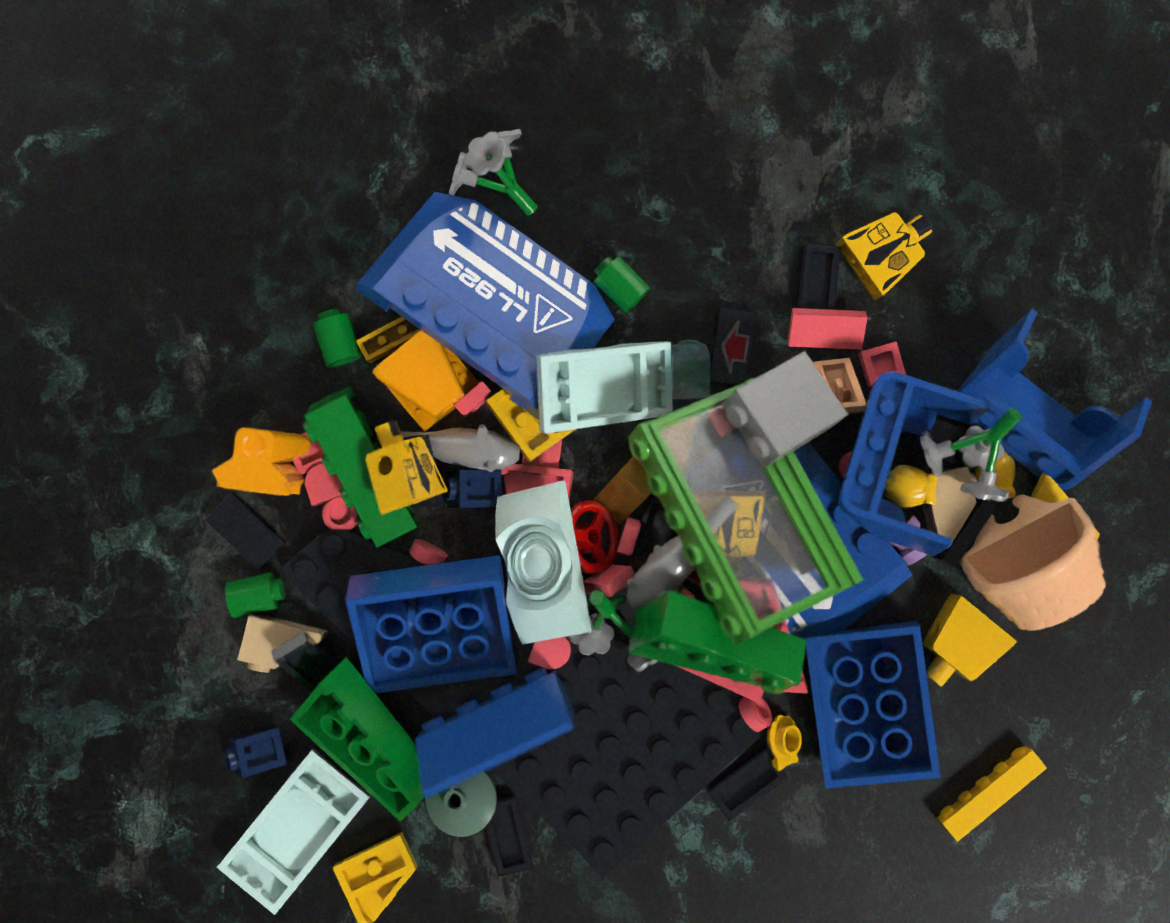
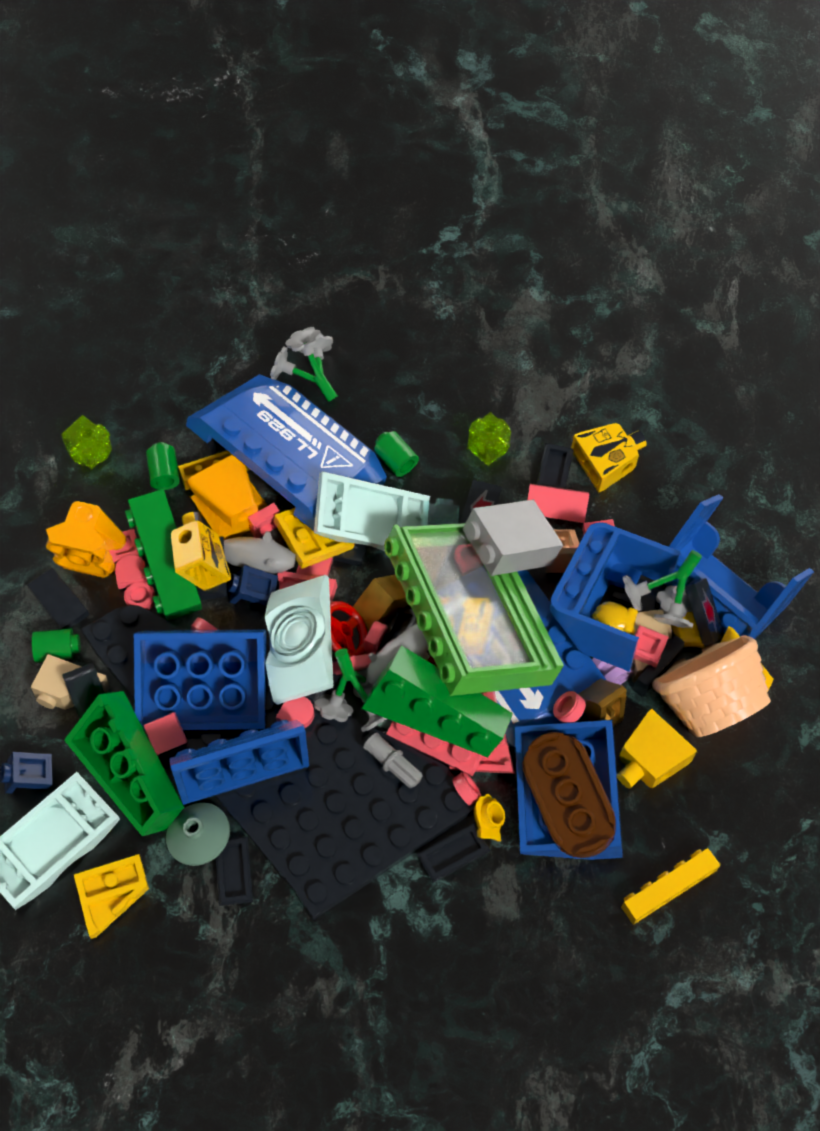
camera: 10 degrees right, 25 degrees down
none -> clear neon green brick [61,415,112,469]
none -> coral tile [144,712,187,755]
none -> light grey axle [363,732,422,788]
none -> clear neon green brick [468,412,511,466]
none -> reddish brown tile [523,732,616,858]
none -> coral tile [553,691,586,723]
none -> pearl gold slope [579,679,627,727]
none -> coral tile [634,625,669,668]
none -> black tile [685,578,724,646]

